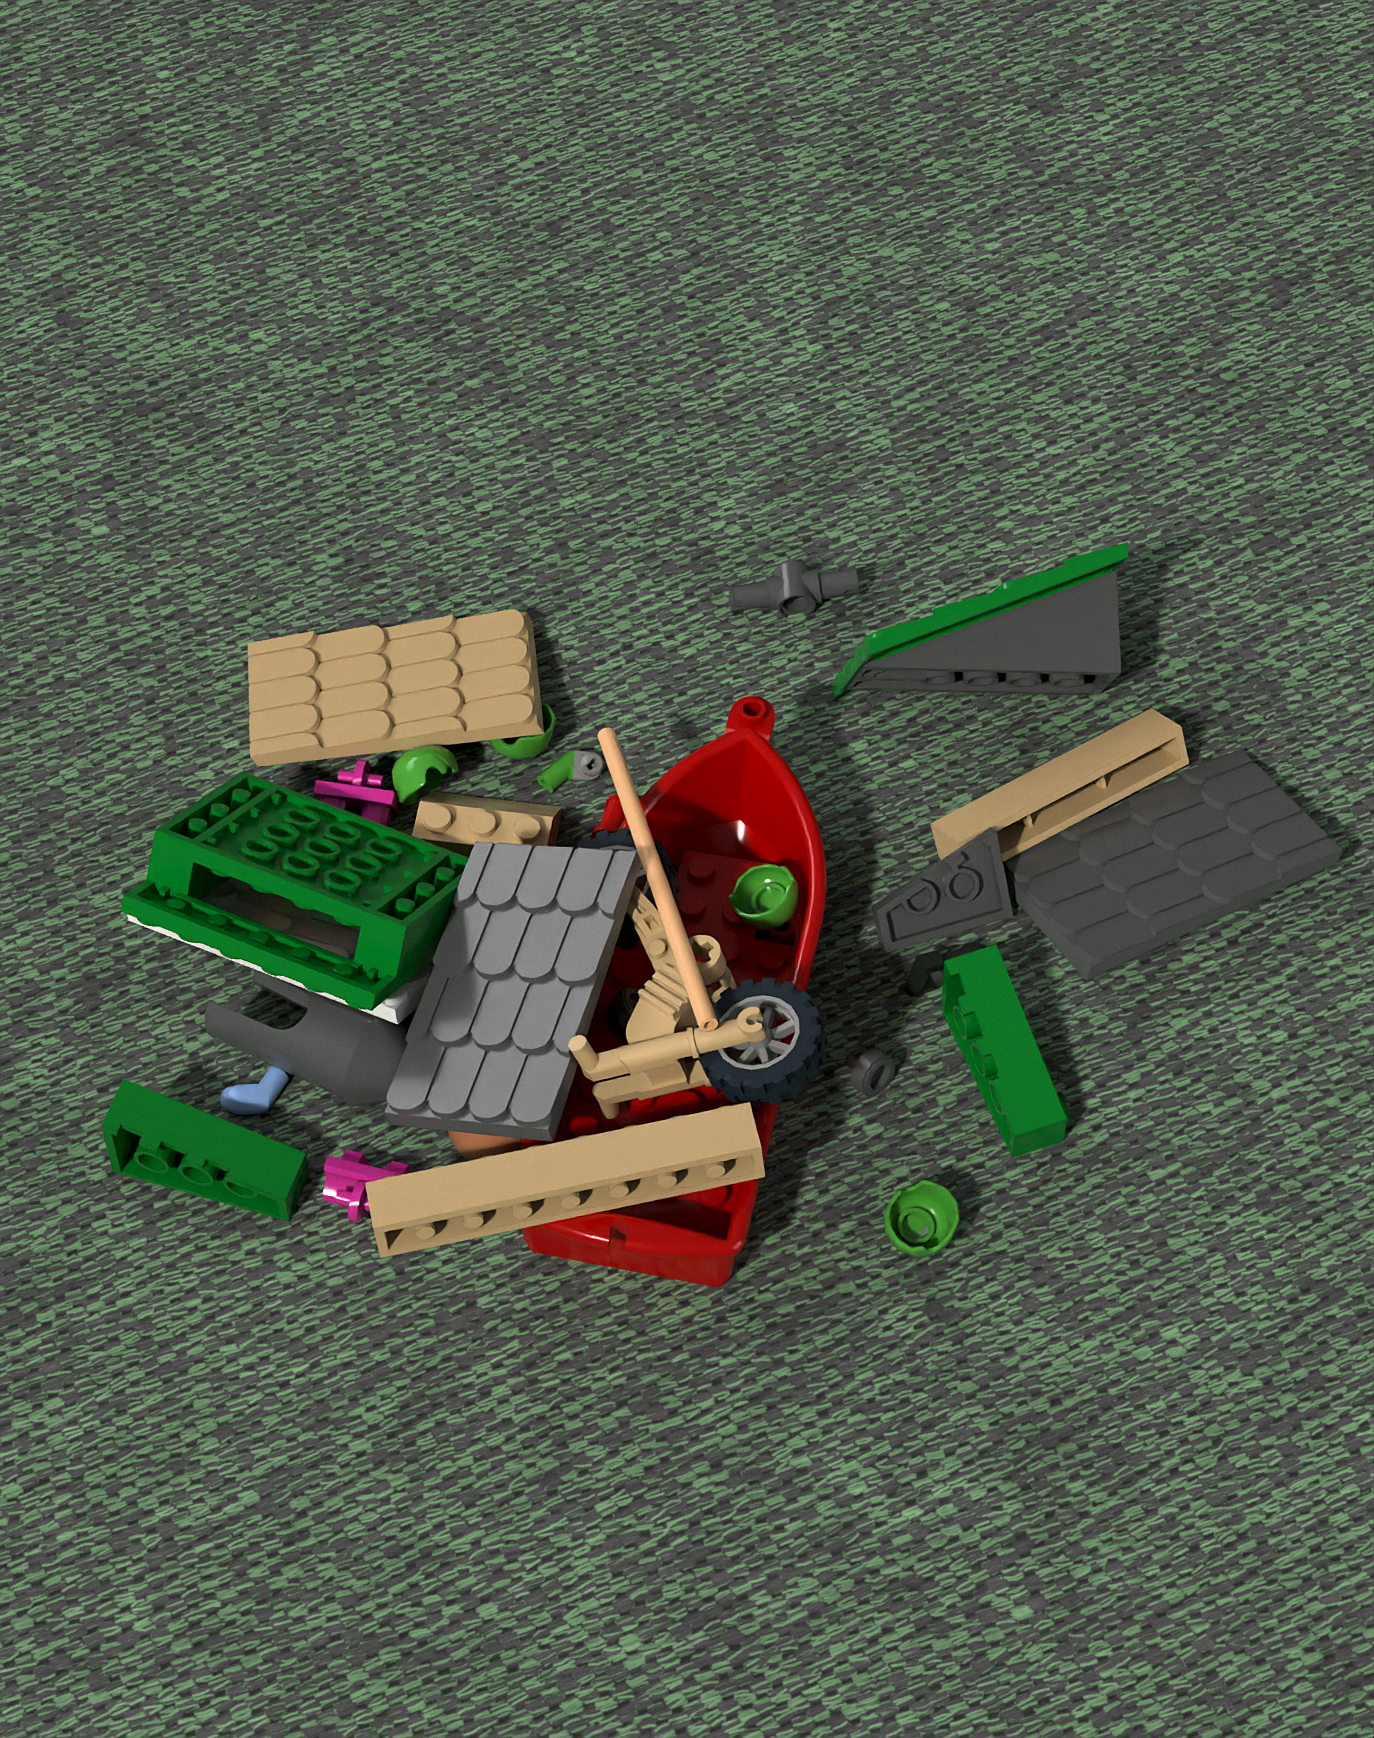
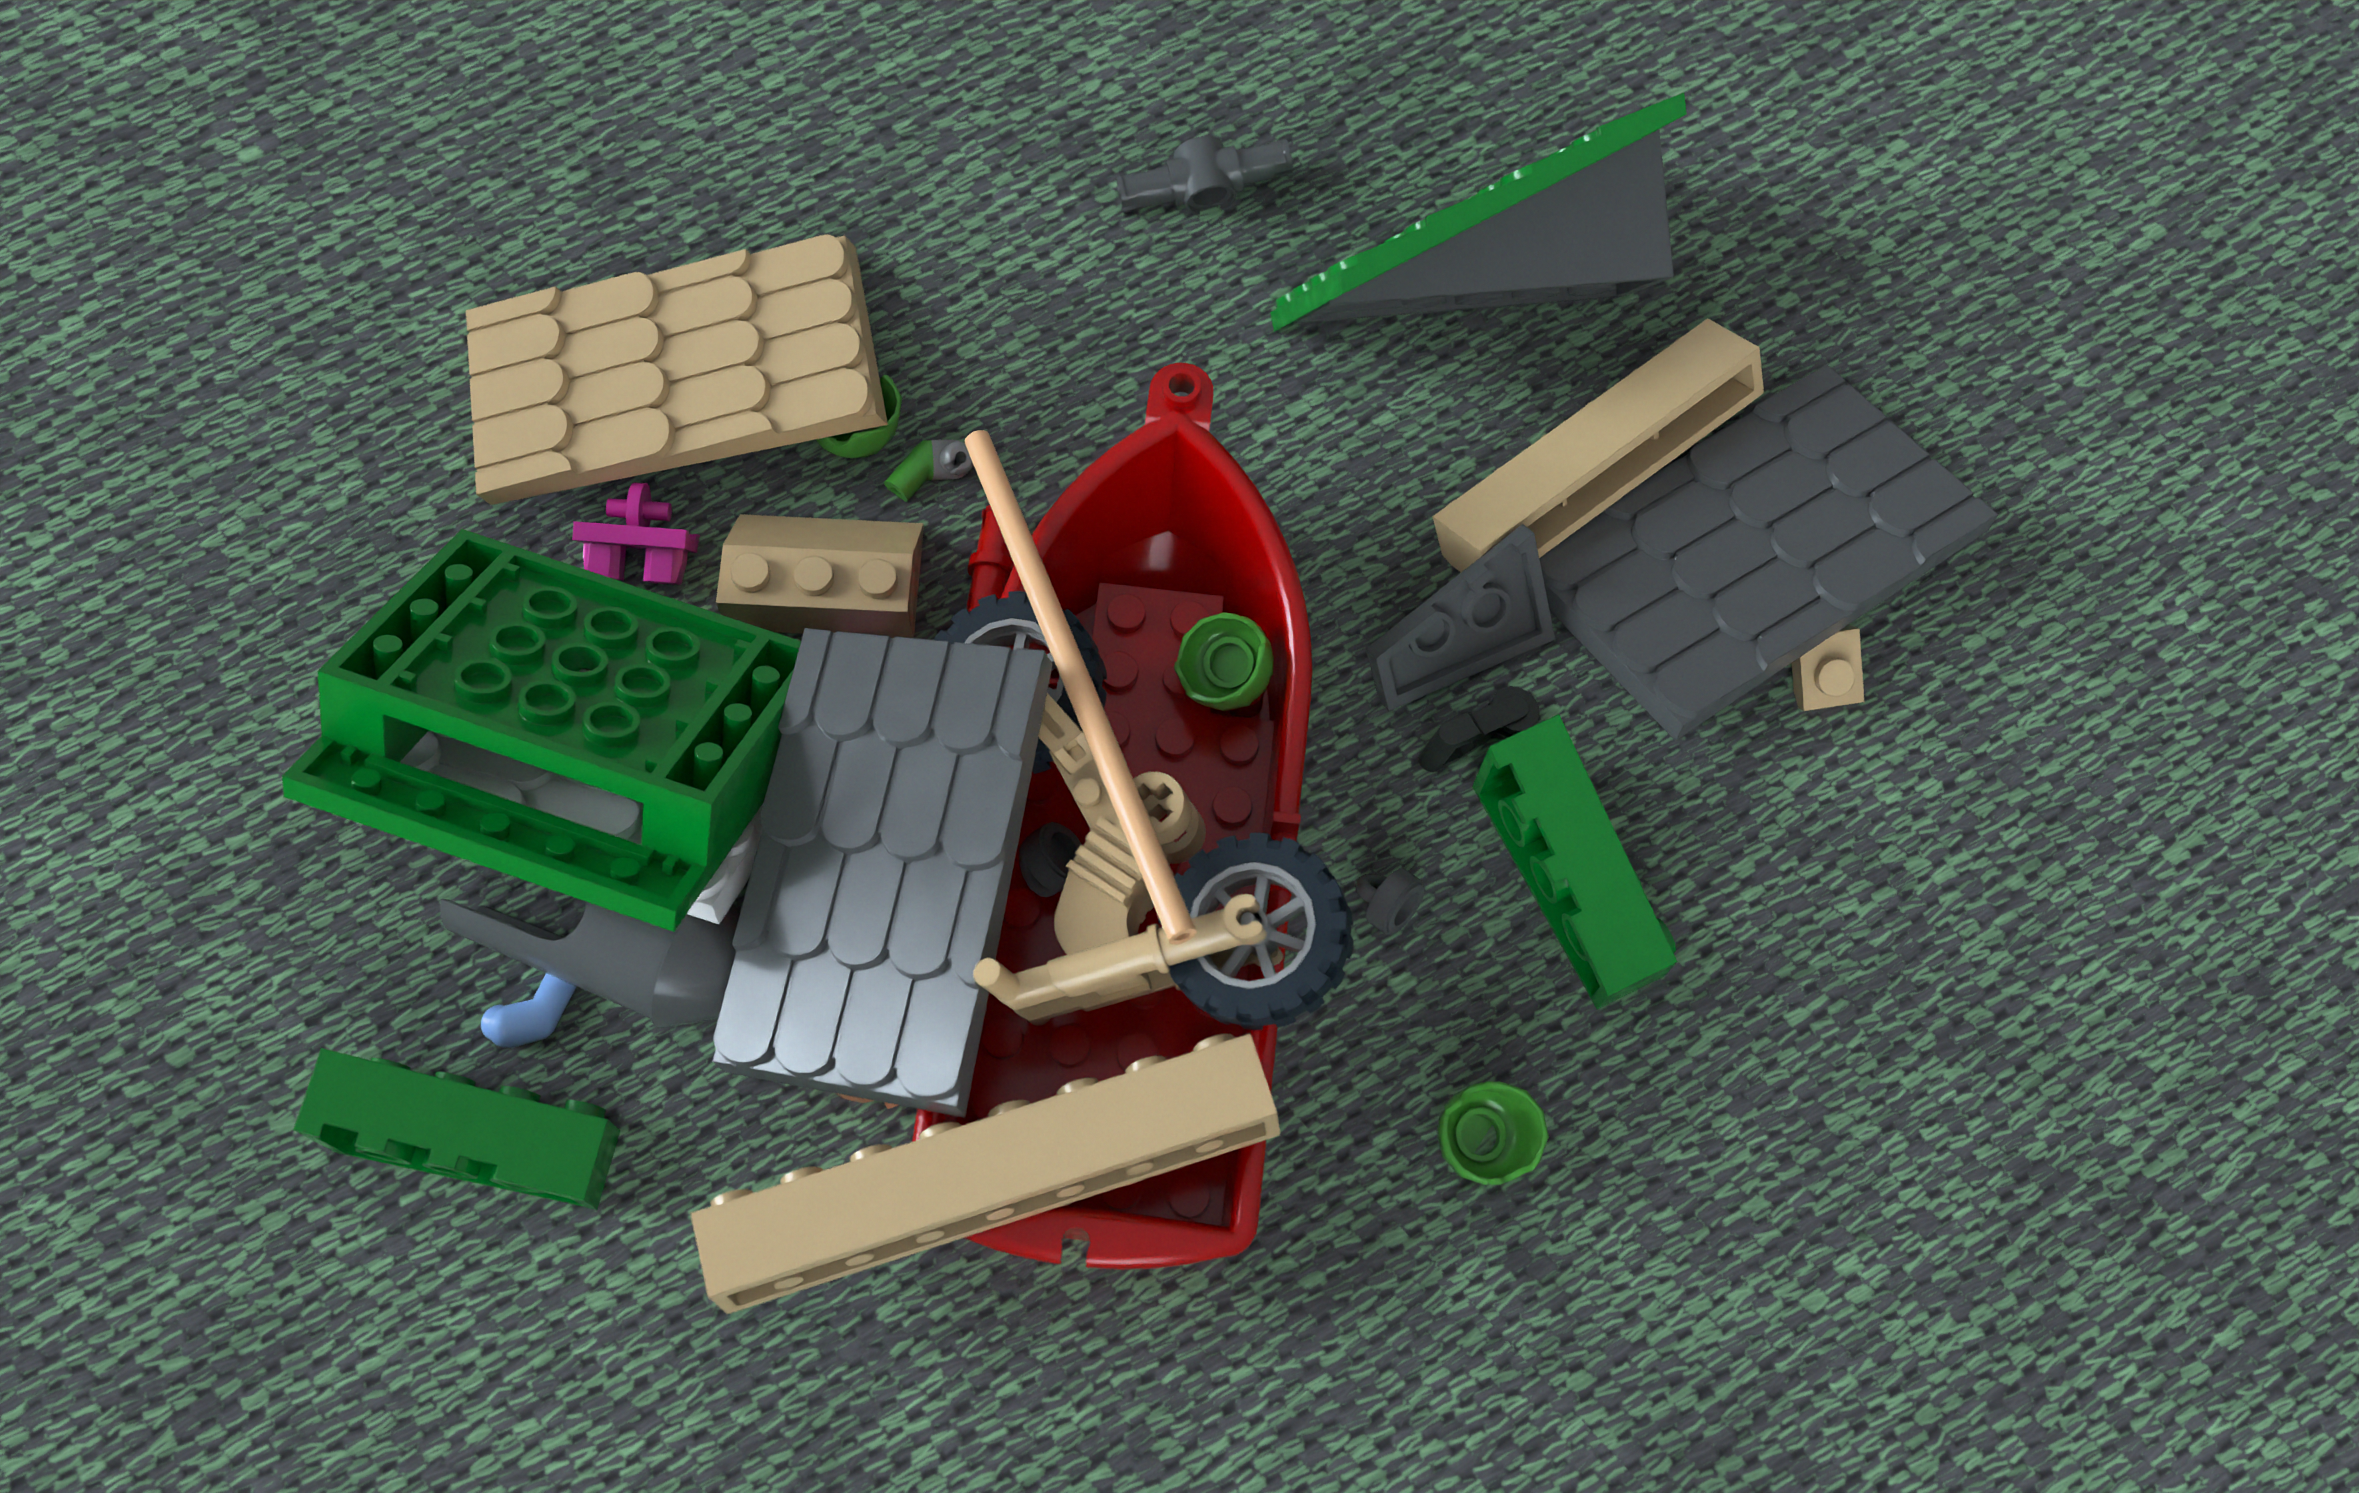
camera: 10 degrees left, 15 degrees up
dark pink hips [323,1150,410,1223] -> none
bright green hair [392,745,459,806] -> none
none -> tan bracket [1792,625,1864,711]

